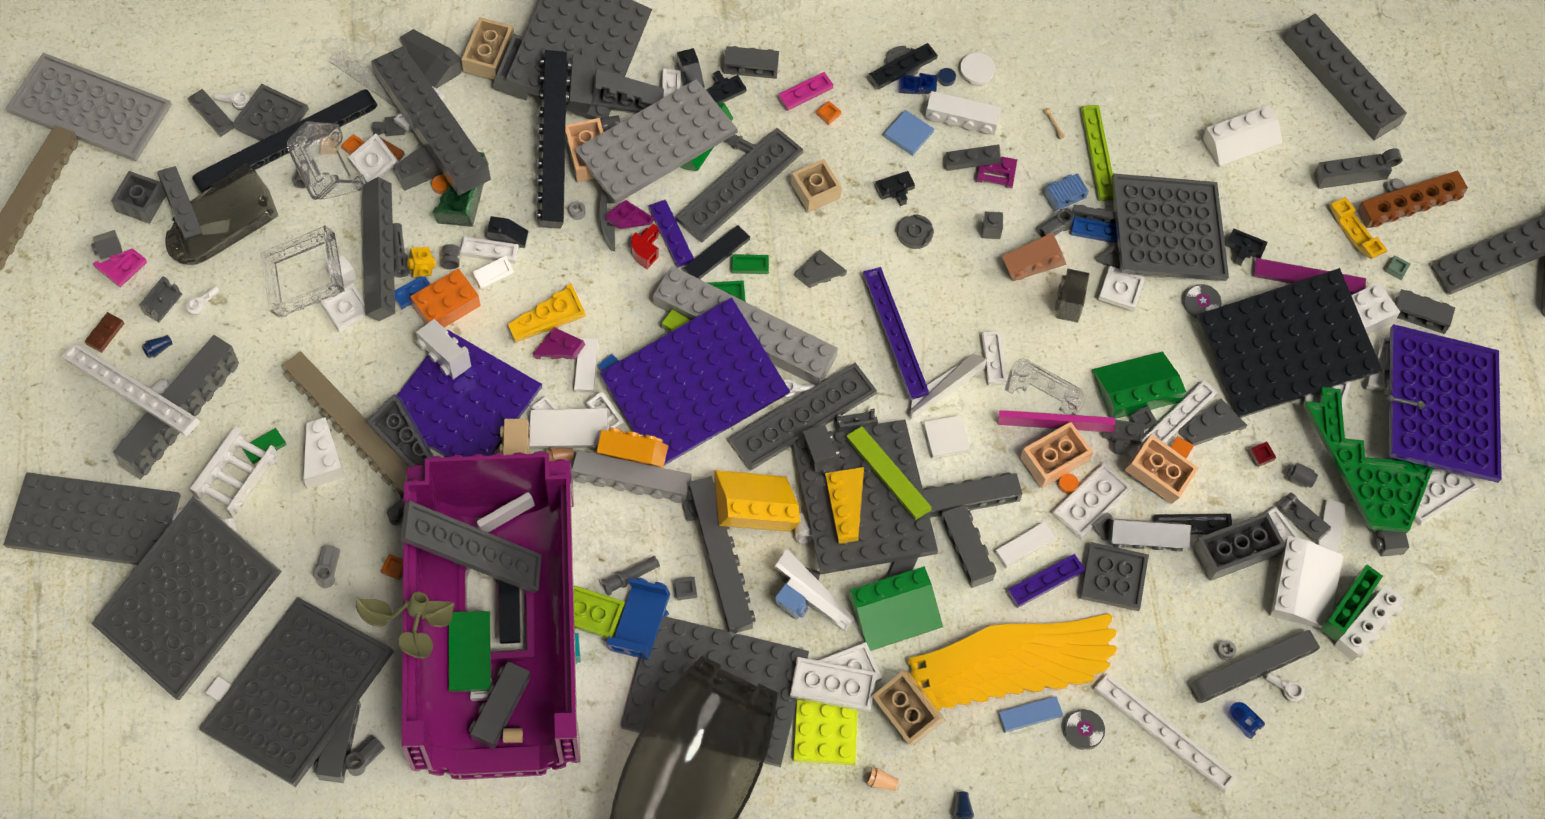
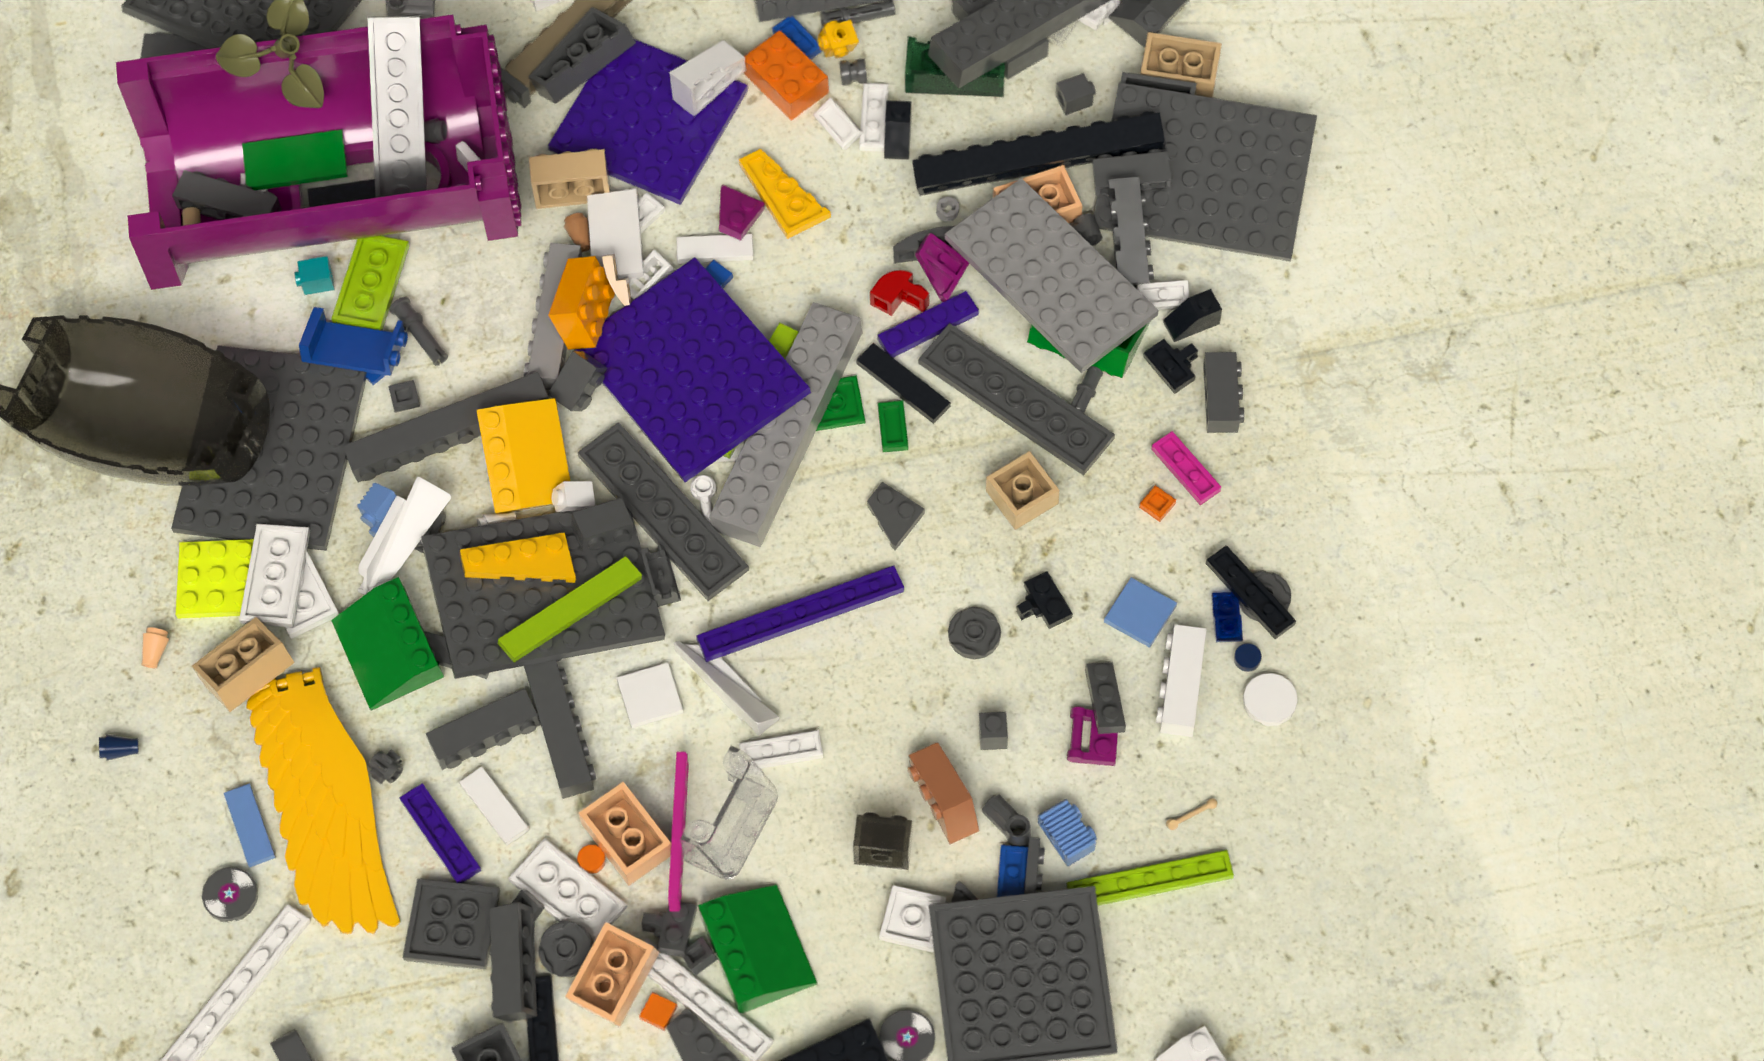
camera: 90 degrees right, 0 degrees up
none -> dark grey gear [369,750,403,784]
none -> dark grey tile [538,921,594,978]
none -> dark grey brick [548,351,607,411]
none -> white brick [552,481,595,512]
none -> slope [602,254,632,306]
none -> dark grey brick [1056,73,1096,116]

